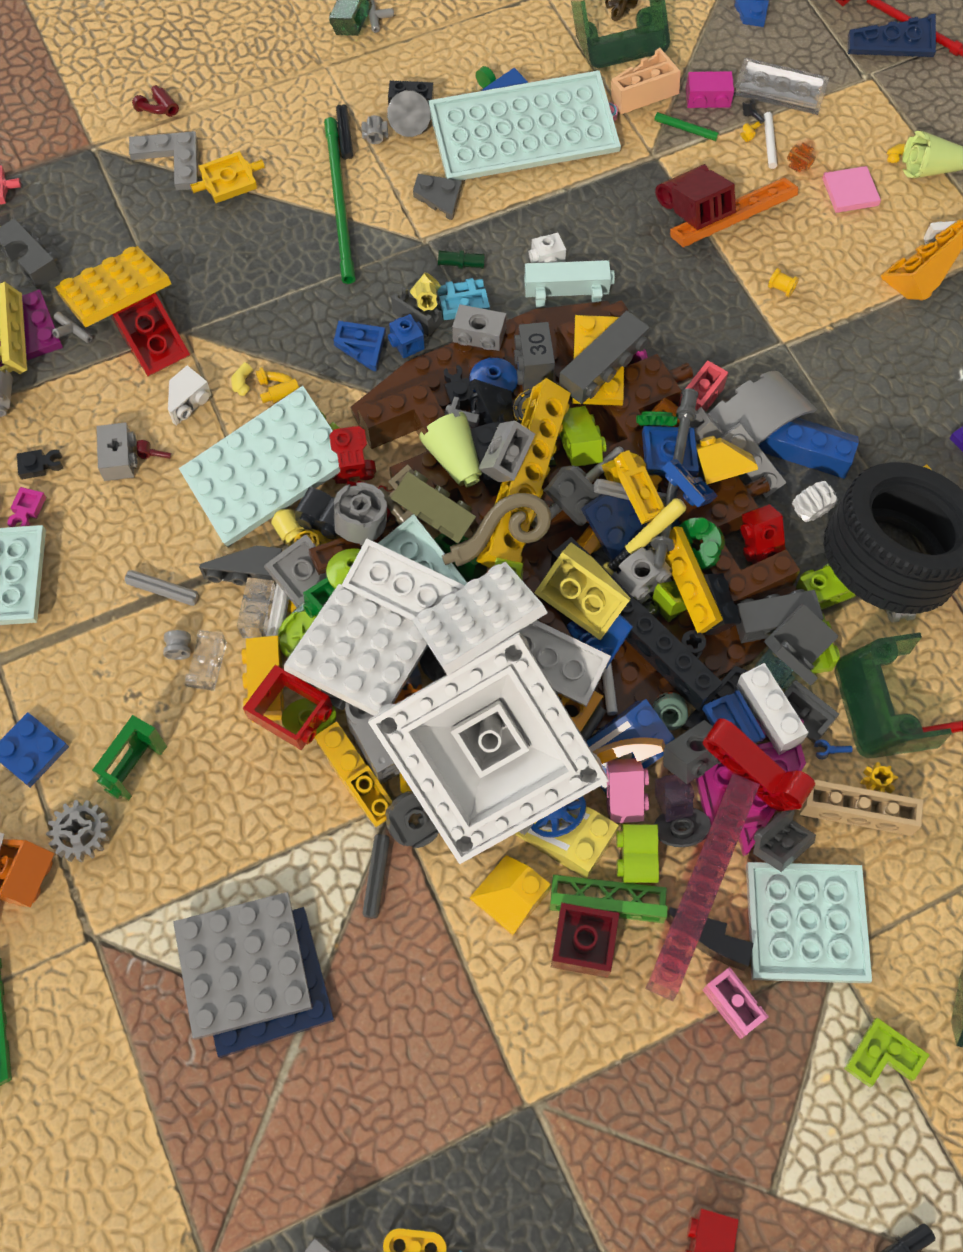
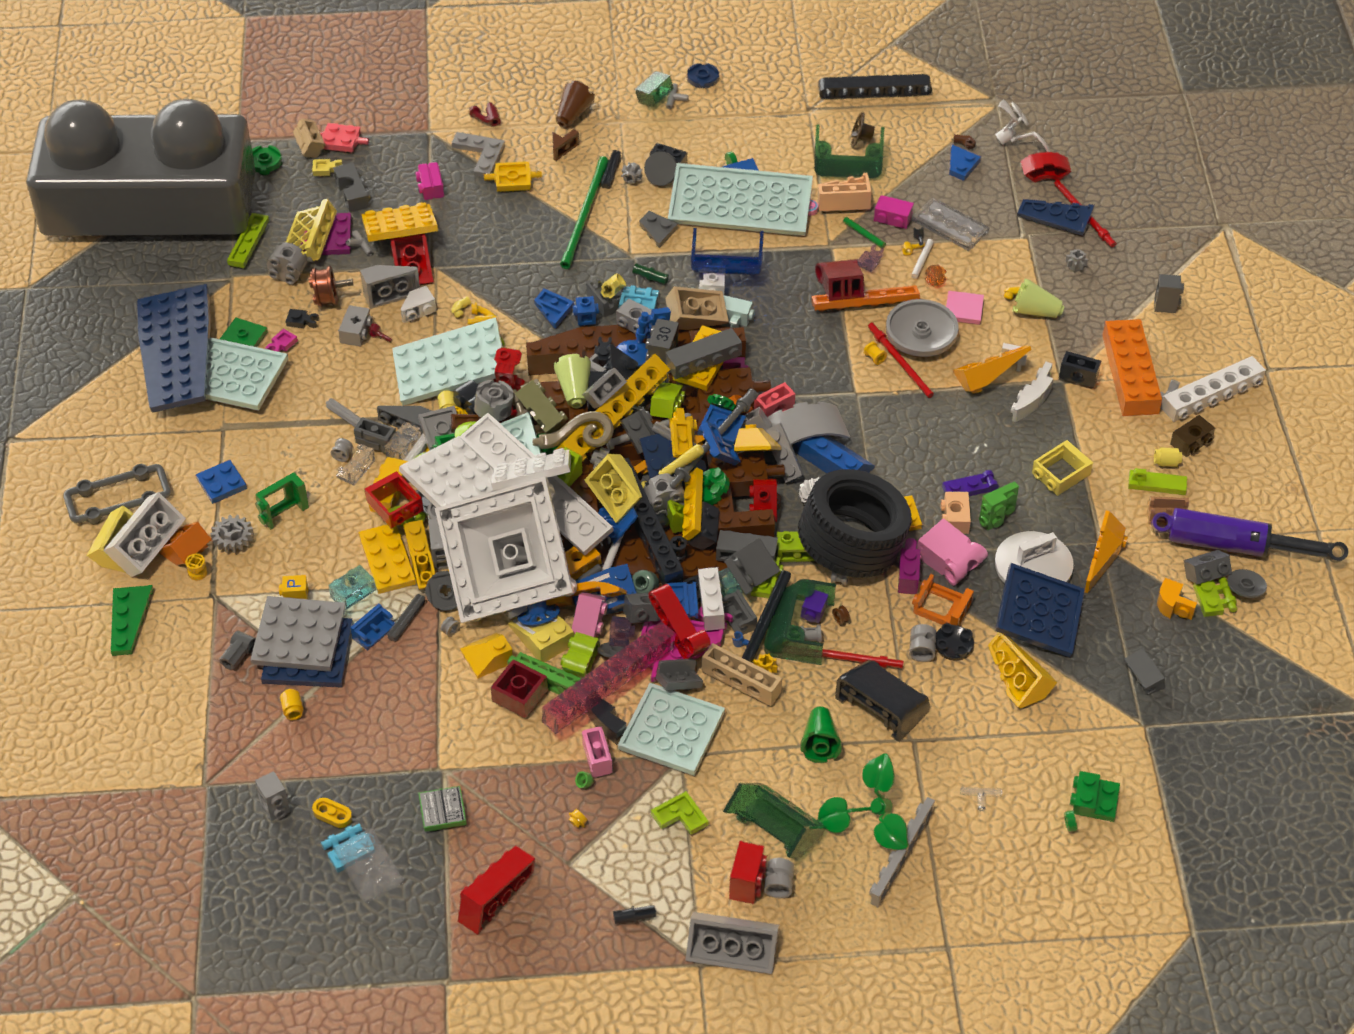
camera: 20 degrees right, 15 degrees down
none -> yellow wheel [185,553,208,581]
none -> dark grey piece [219,631,256,670]
none -> yellow brick [279,575,308,599]
none -> yellow brick [280,689,303,720]
none -> copper wheel [309,266,354,307]
none -> clear light blue brick [328,565,376,611]
none -> blue hinge [350,603,395,650]
none -> dark grey brick [354,417,397,454]
none -> yellow plate [358,524,416,594]
none -> light grey slope [360,265,420,309]
none -> dark pink brick [415,162,444,200]
none -> tile [419,786,467,832]
none -> light grey bush [441,616,460,637]
none -> reddish brown slope [552,129,579,161]
none -> reddish brown cone [556,80,595,128]
none -> yellow plate [569,809,588,828]
none -> bright green hinge [575,771,594,788]
none -> light grey gear [590,447,610,469]
none -> blue plate [635,307,671,343]
none -> tan slope [666,286,729,330]
none -> clear blue windscreen [691,228,764,276]
none -> black axle [742,570,791,663]
none -> light grey bush [800,625,821,644]
none -> dark purple brick [801,588,829,623]
none -> reddish brown bush [832,605,850,625]
none -> plate [858,244,884,273]
none -> red bar [868,322,934,398]
none -> light grey dish [886,299,958,357]
none -> light grey gear [1065,249,1088,271]

